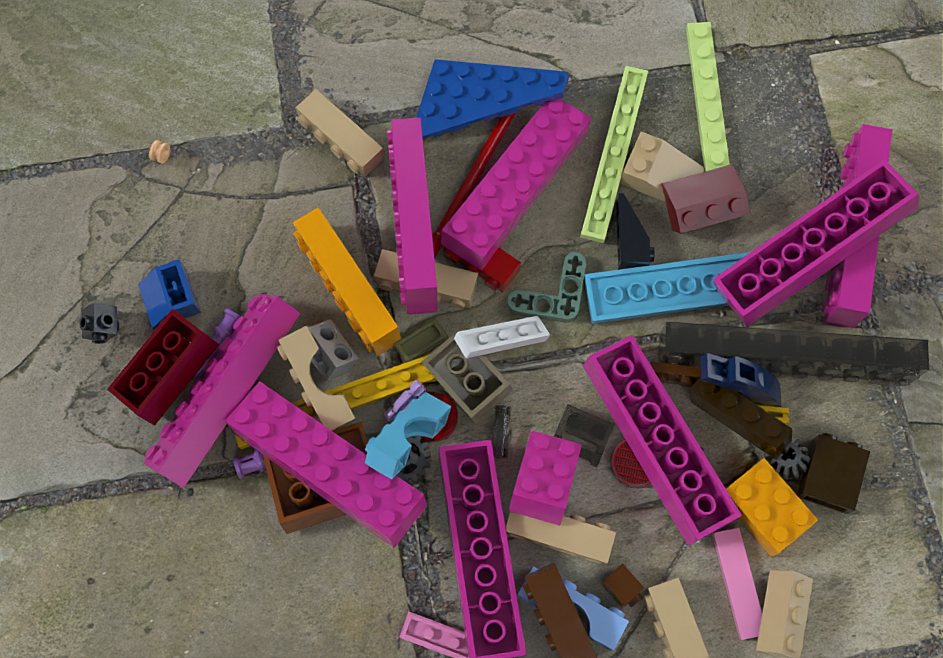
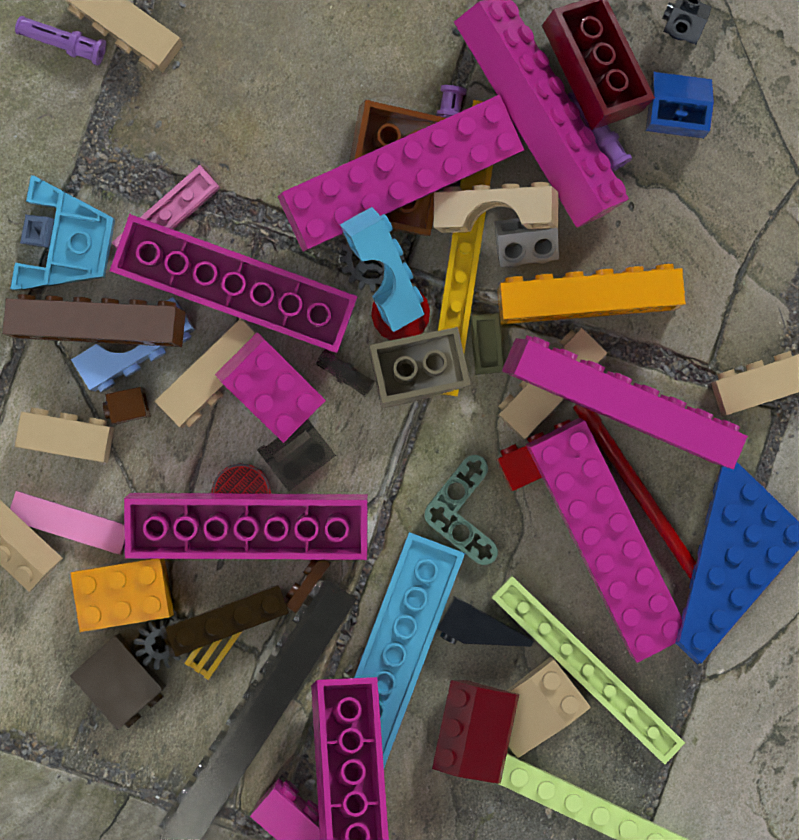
camera: 120 degrees right, 15 degrees up
lavender axle [384,380,426,423] -> none
white plate [454,316,550,358] -> none
dark blue slope [701,353,781,407] -> none

